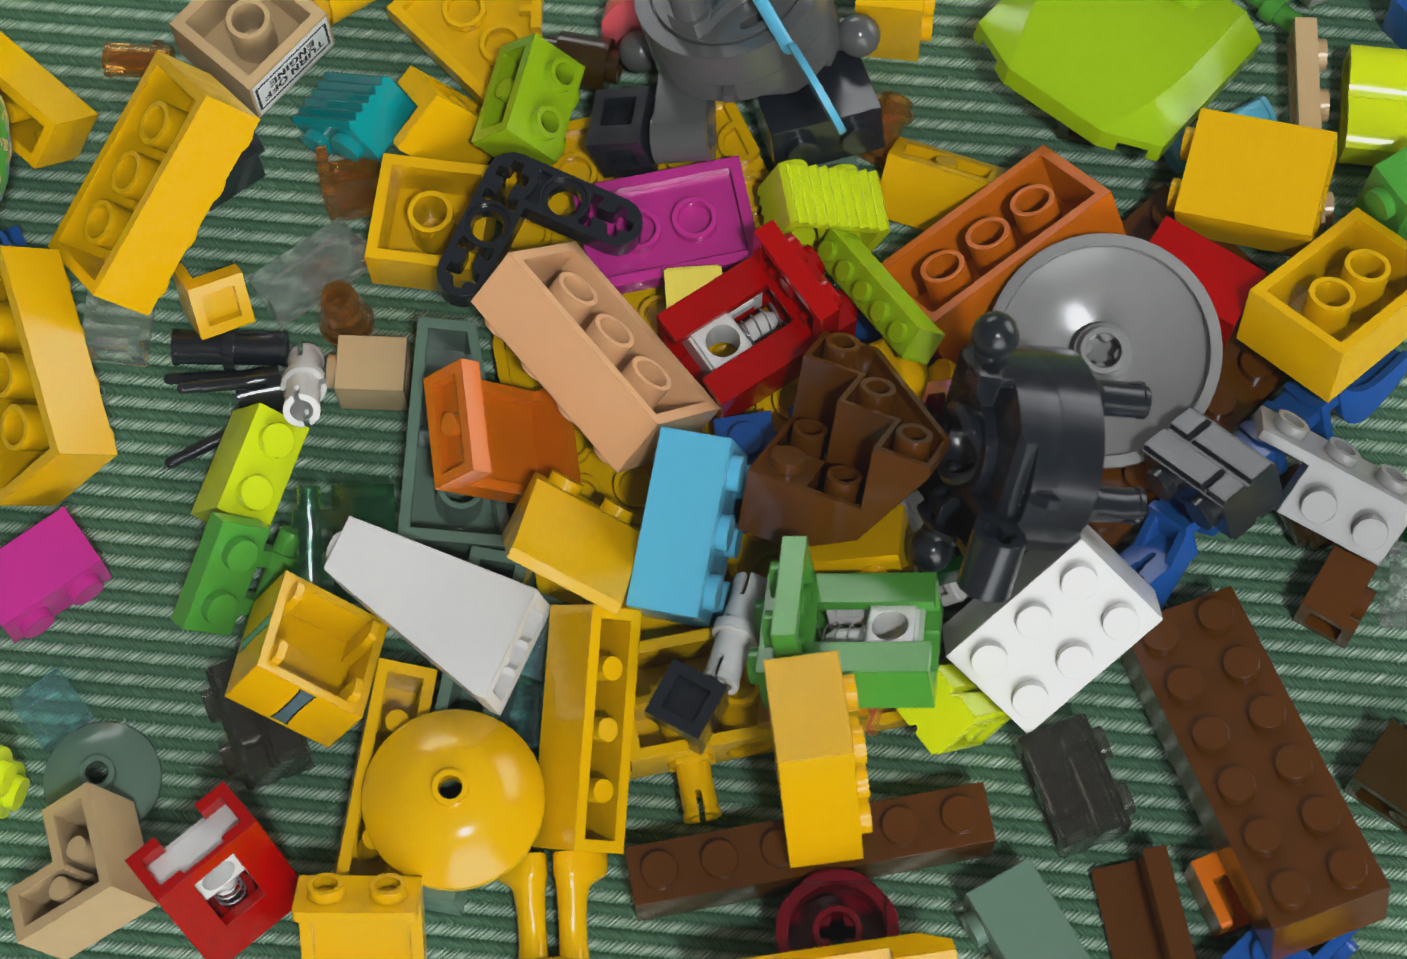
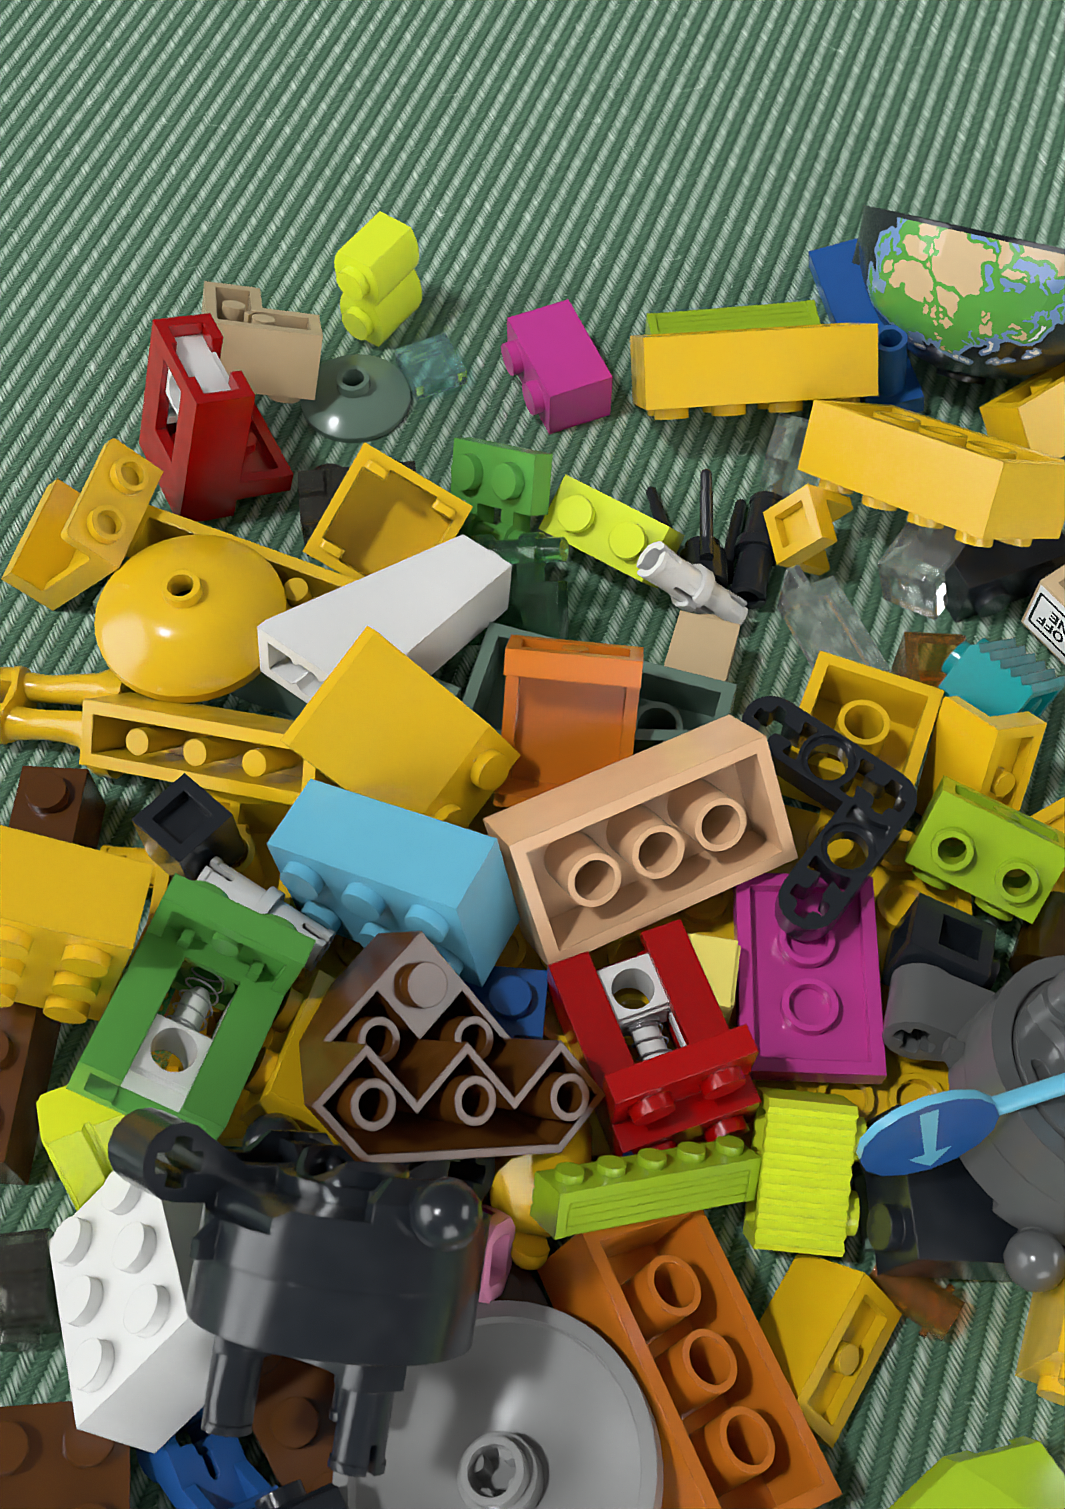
camera: 100 degrees right, 10 degrees down
clear orange cone [318,280,375,346] -> none
none -> clear panel [878,522,966,621]

